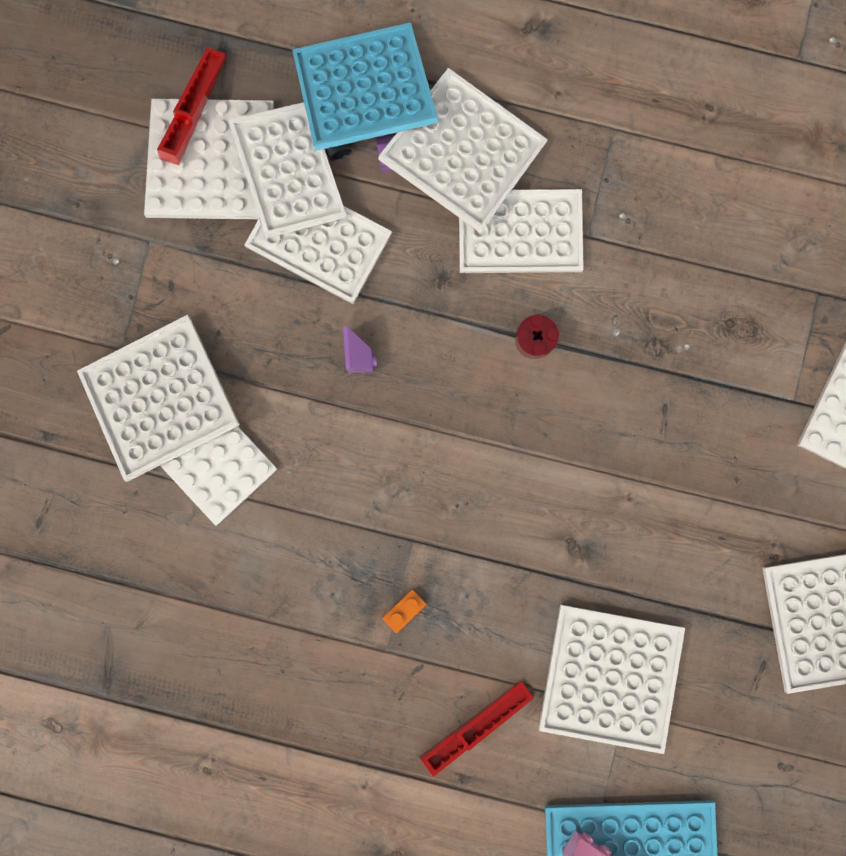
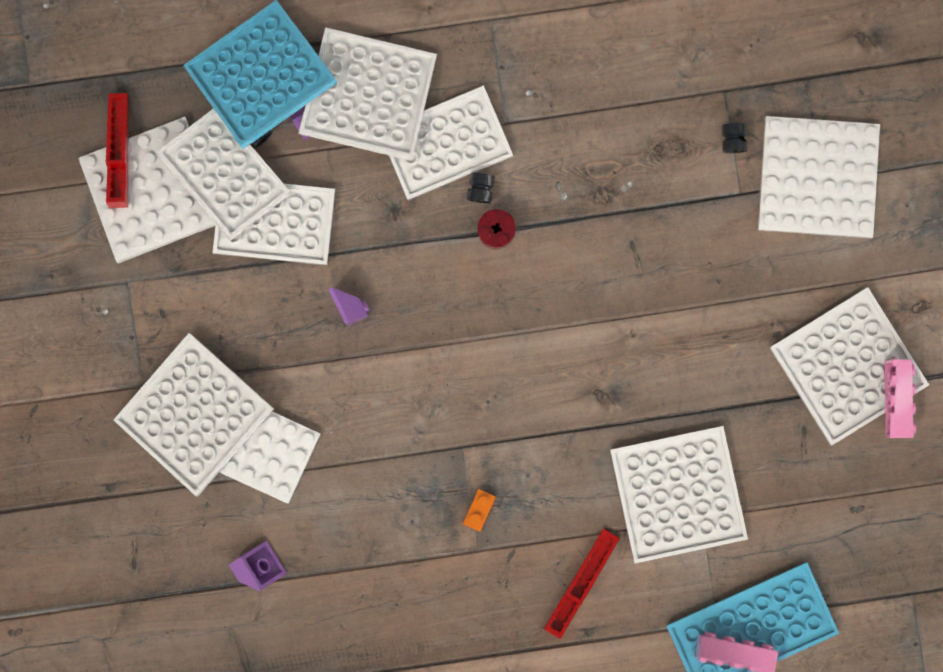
camera: 20 degrees left, 0 degrees up
none -> medium lavender slope [229,541,287,591]
none -> black wheel [467,172,495,204]
none -> black wheel [722,123,747,153]

